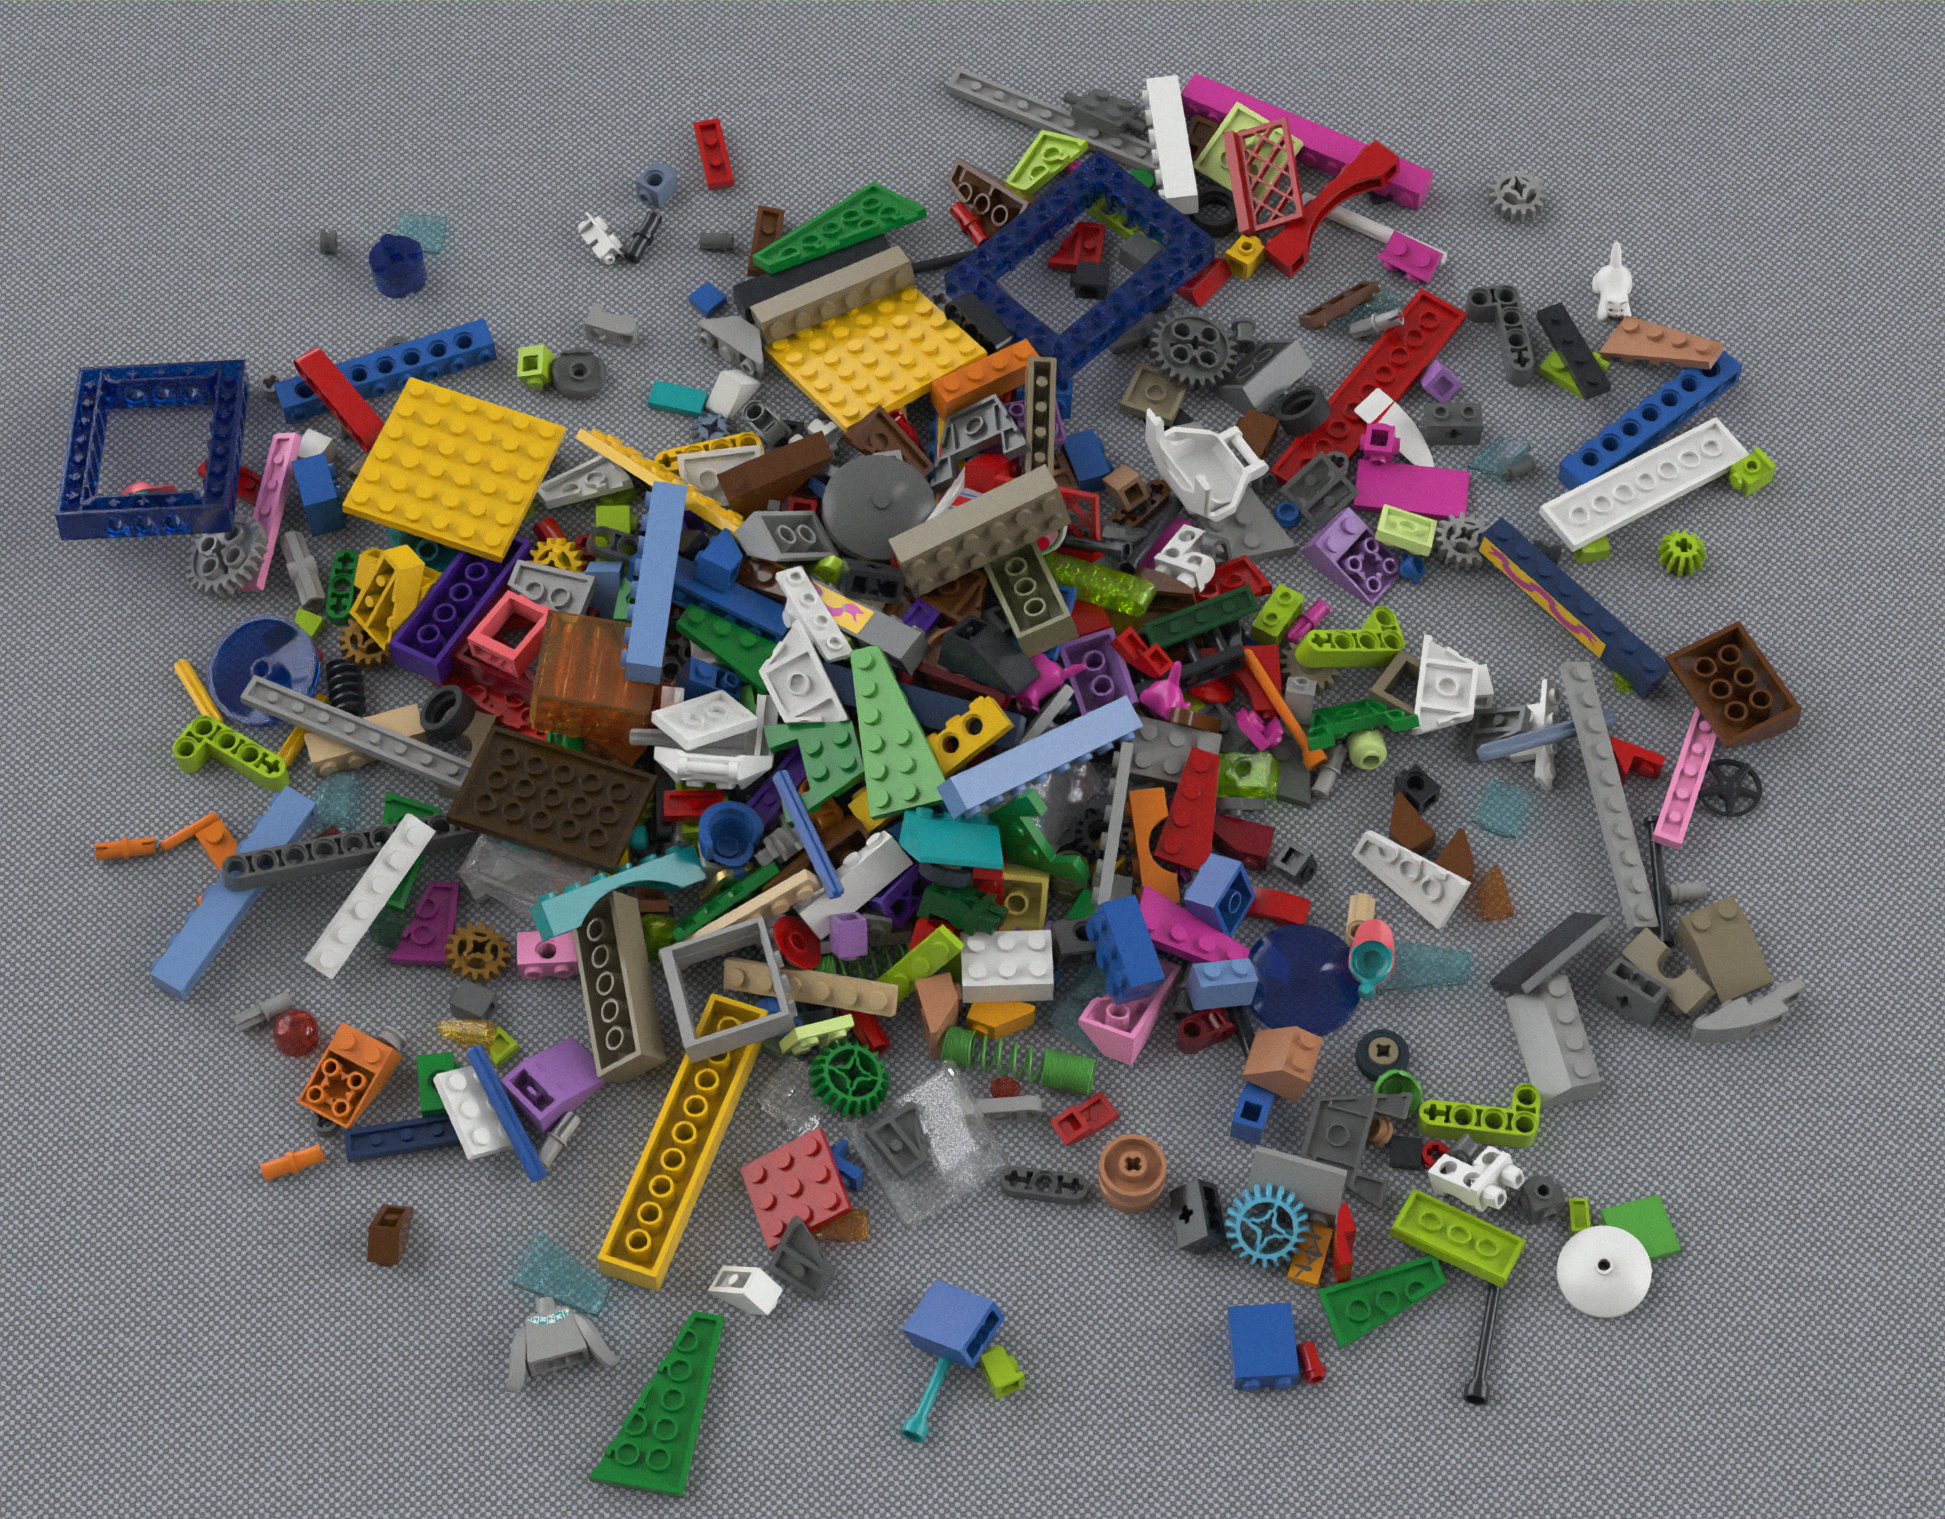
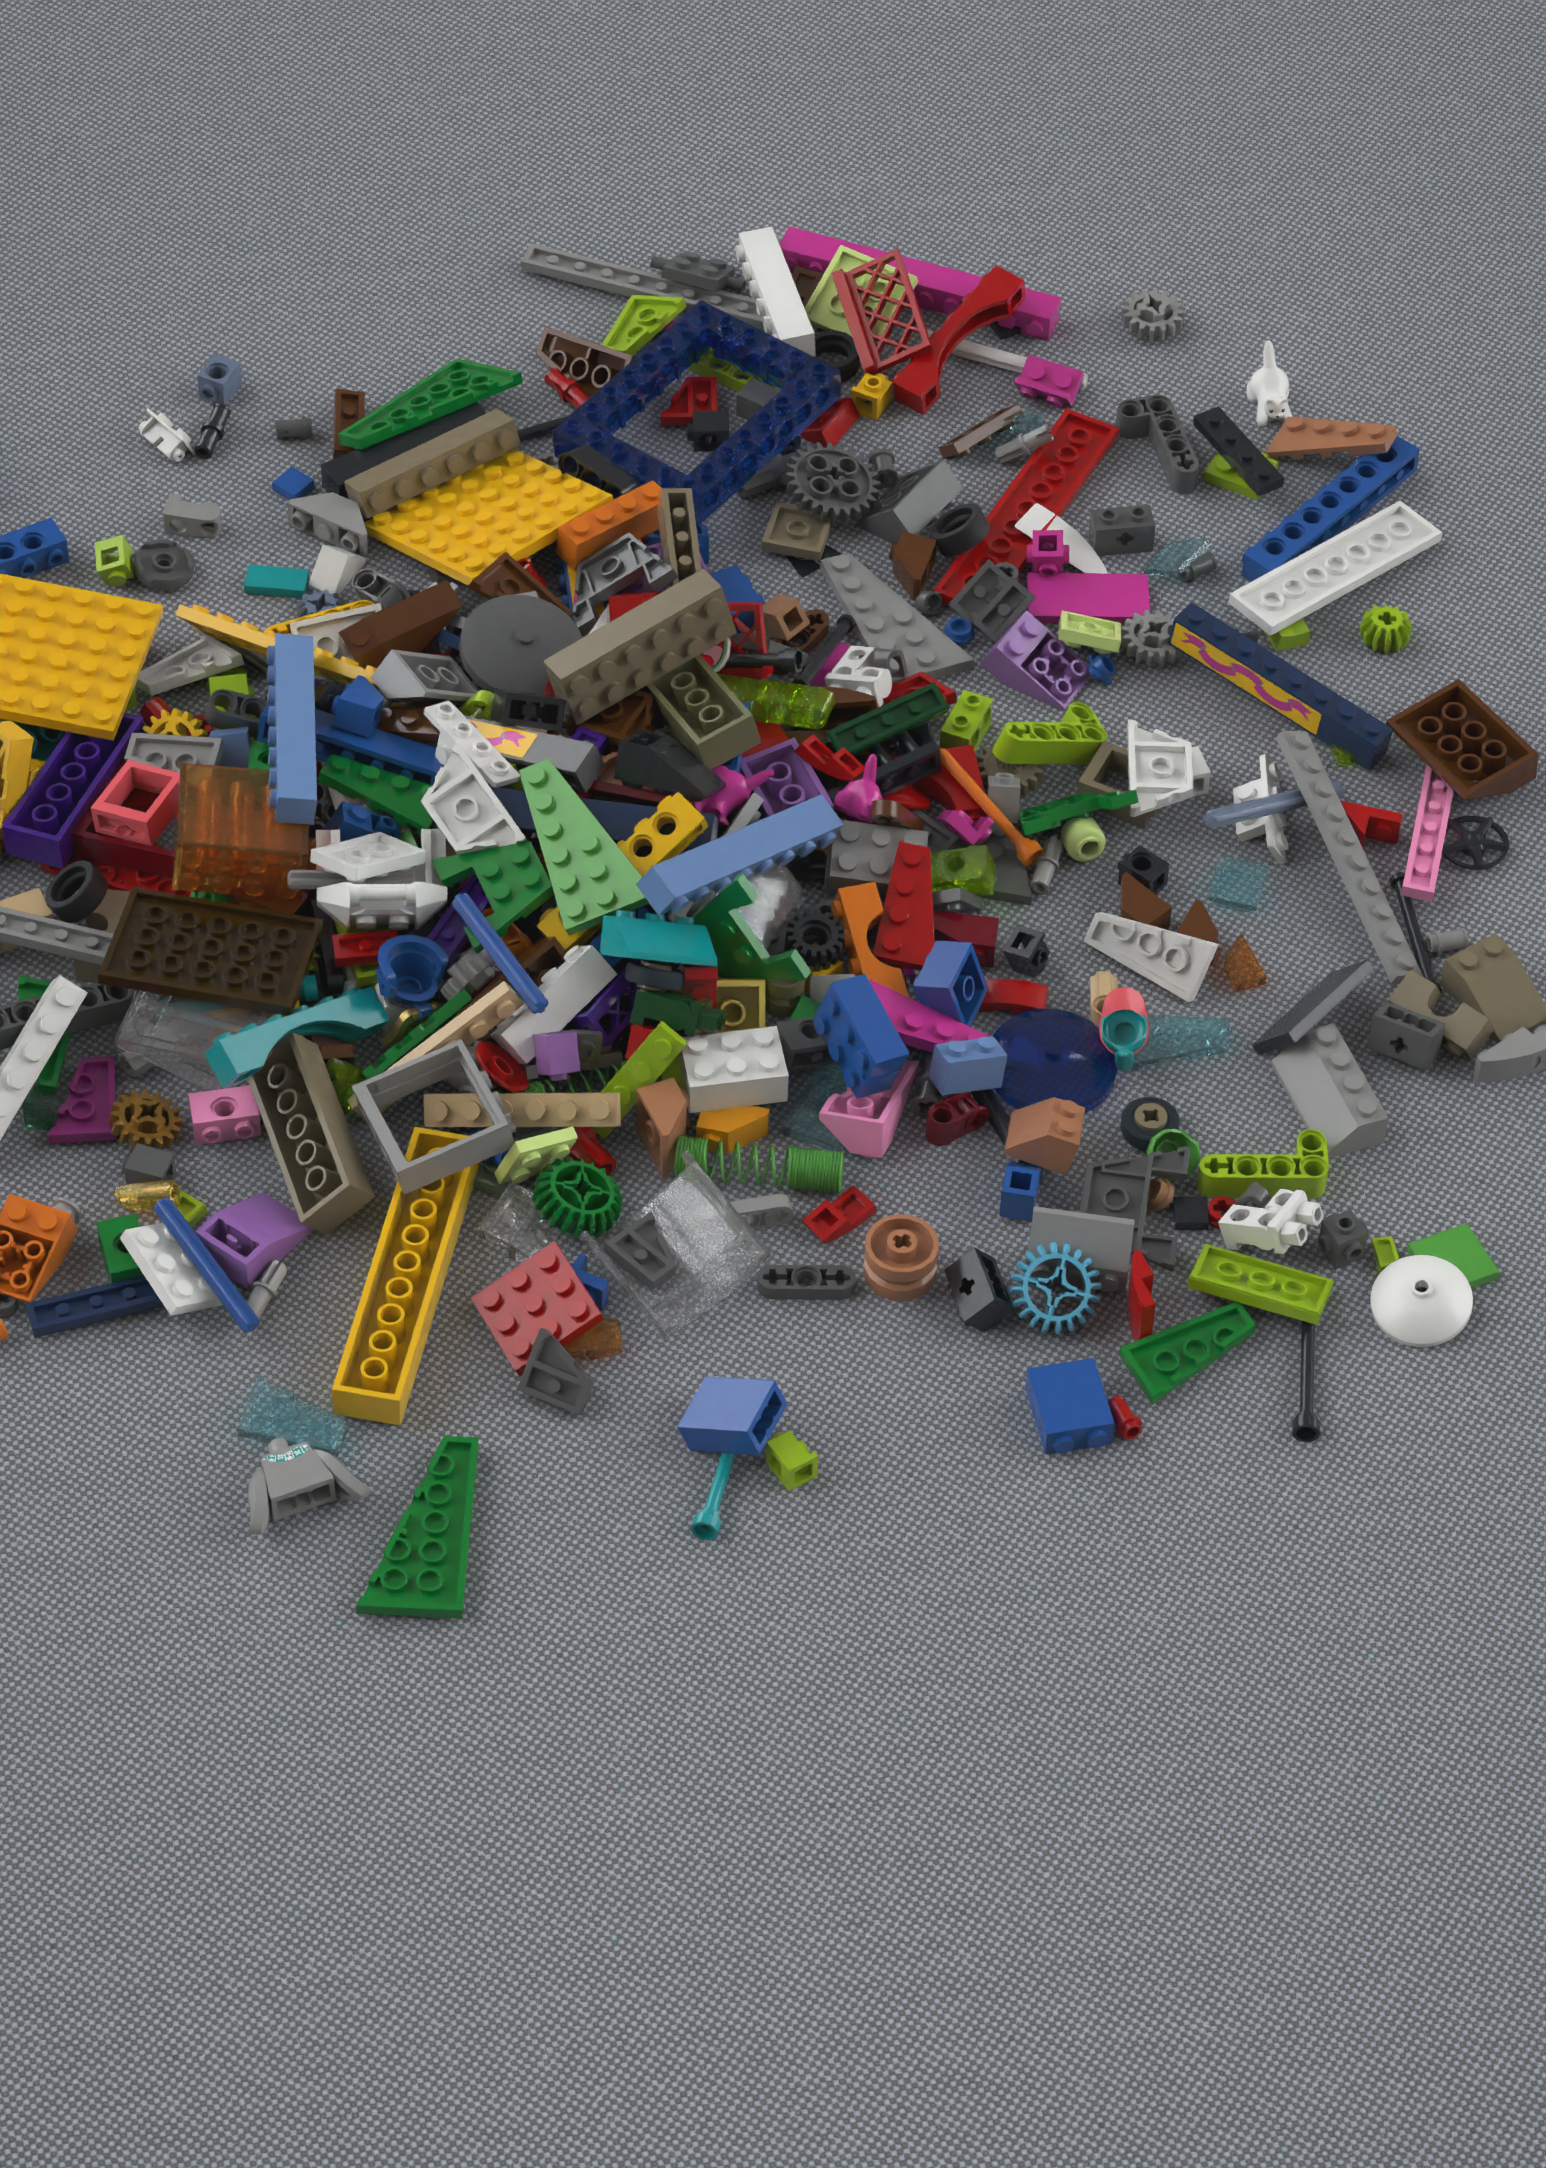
camera: 10 degrees left, 10 degrees down
reddish brown slope [367,1204,413,1267] -> none
red plate [693,118,734,191] -> none
white slope [708,1265,783,1315] -> none
clear red plate [990,1077,1021,1098] -> none
light grey plate [1091,741,1134,911] -> none
white piece [1145,408,1269,522] -> none
dark pink axle [1283,599,1330,645] -> none
light orange tile [1287,1221,1333,1289] -> none
medium lavender panel [1418,358,1462,403] -> none
dark grey wing [1464,705,1531,763] -> none
lime brick [1728,447,1776,497] -> none

